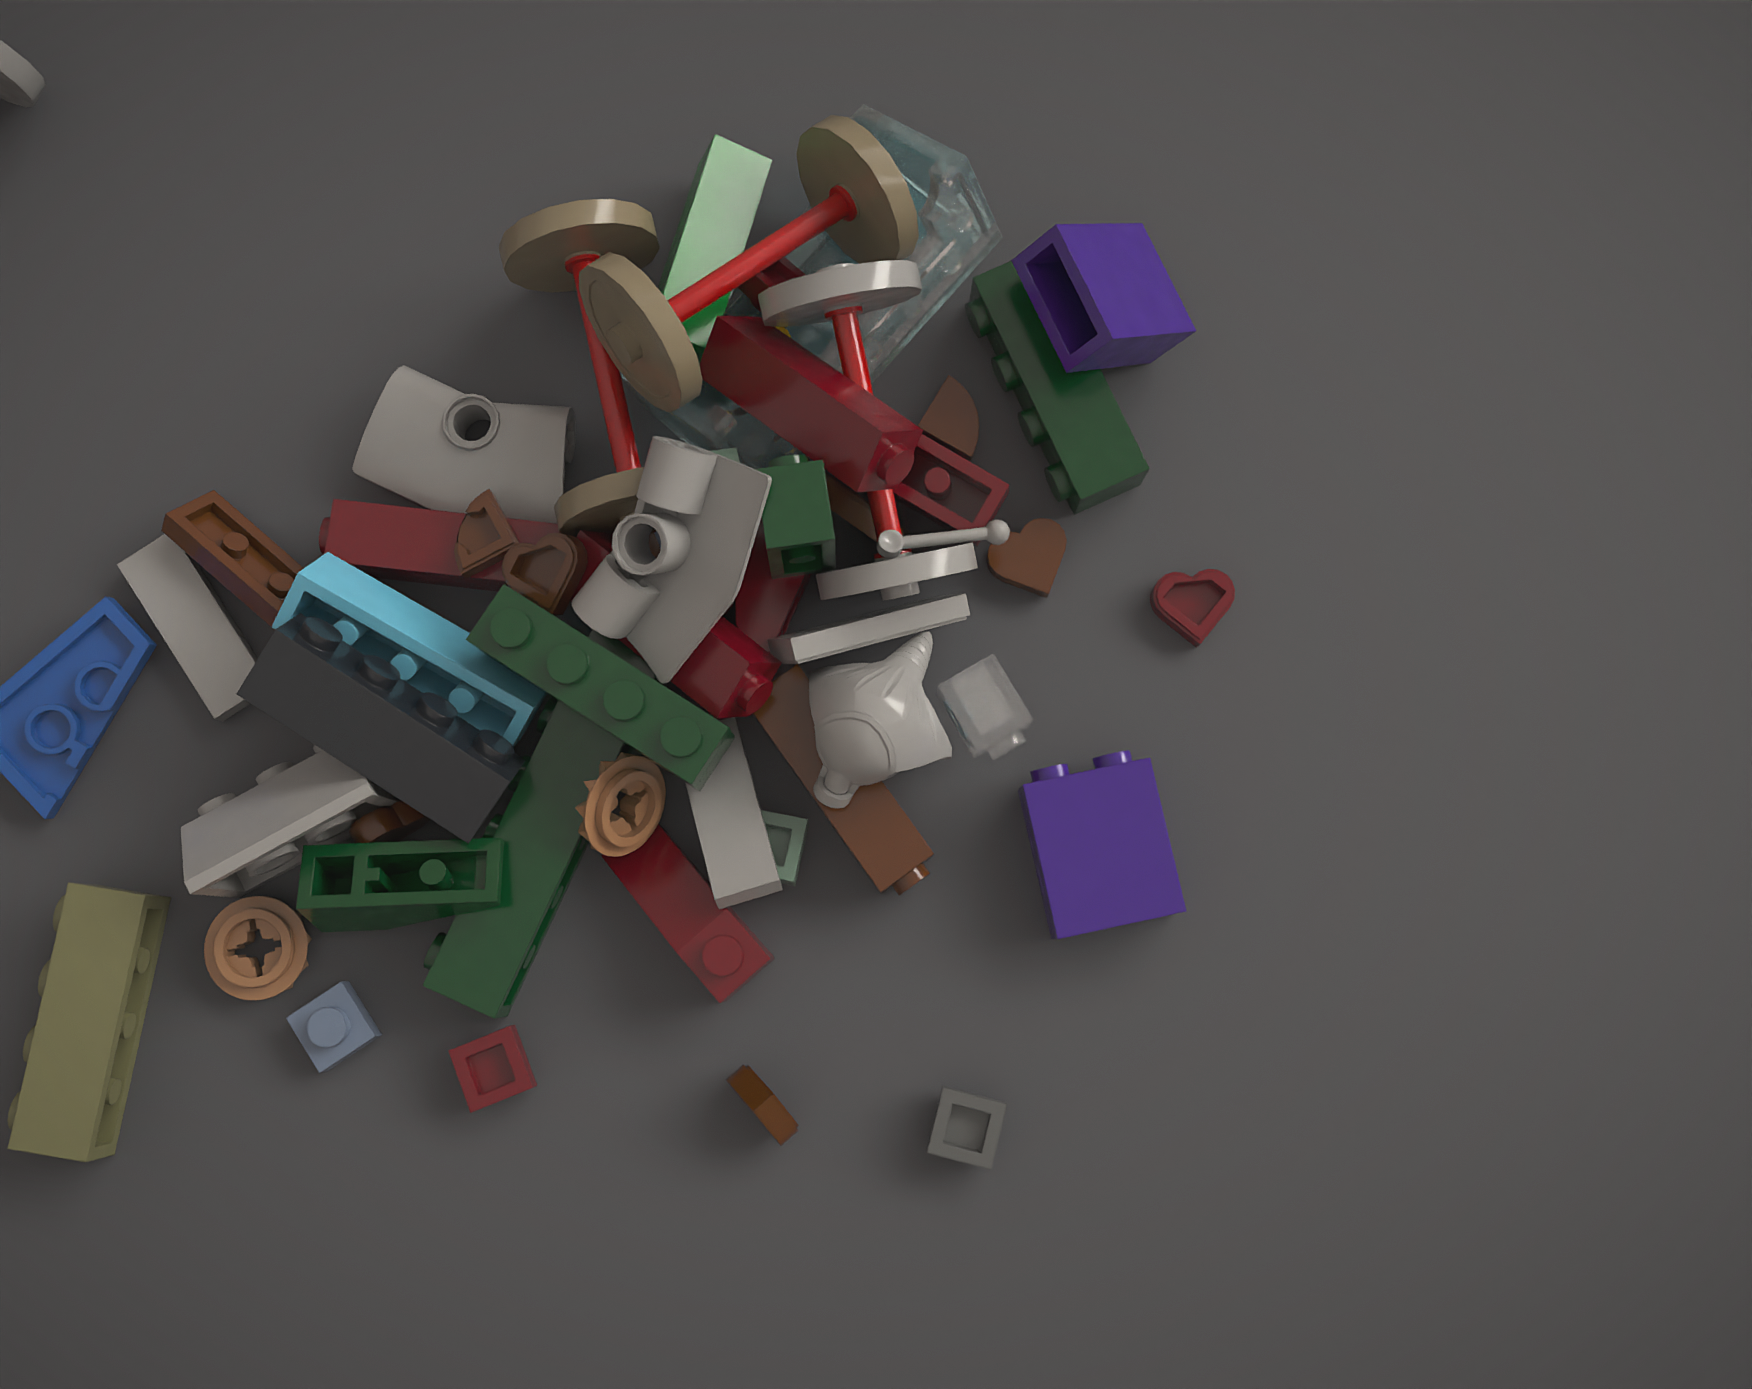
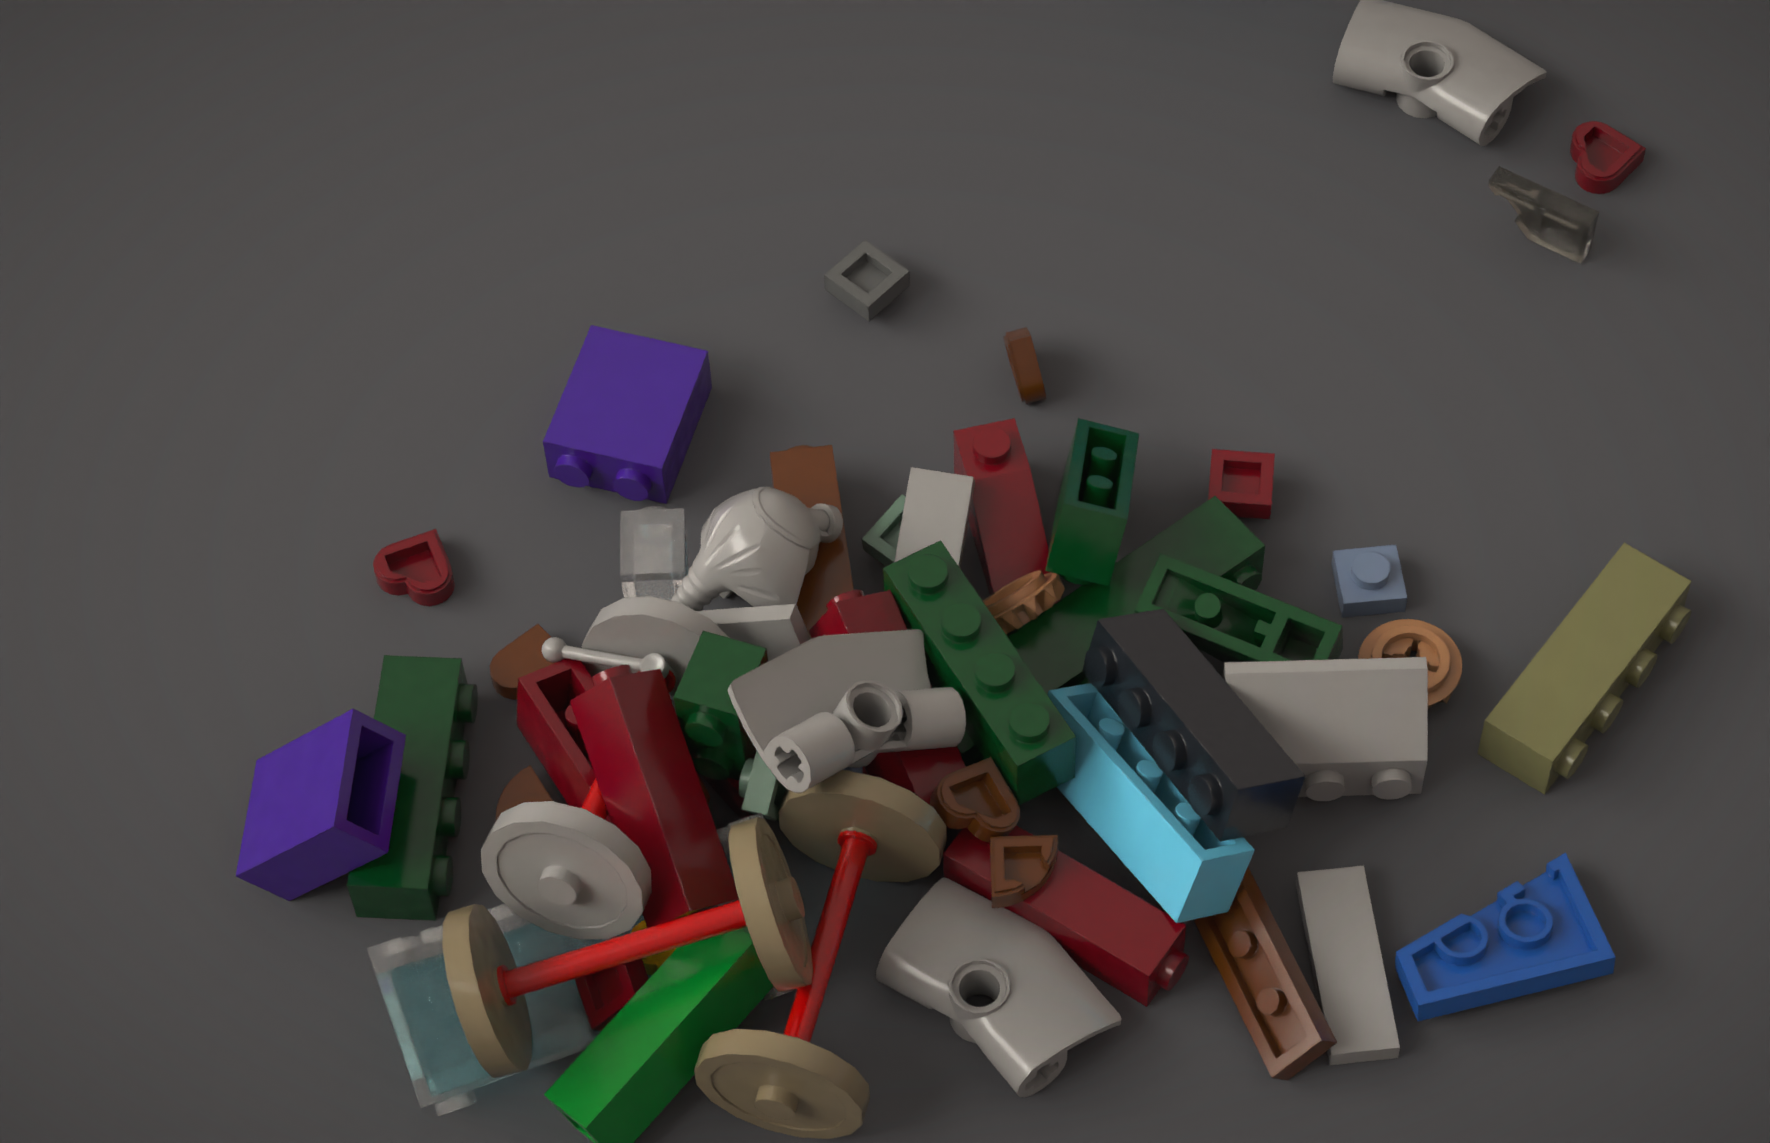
camera: 150 degrees left, 25 degrees down
none -> dark green brick [1045,418,1139,587]

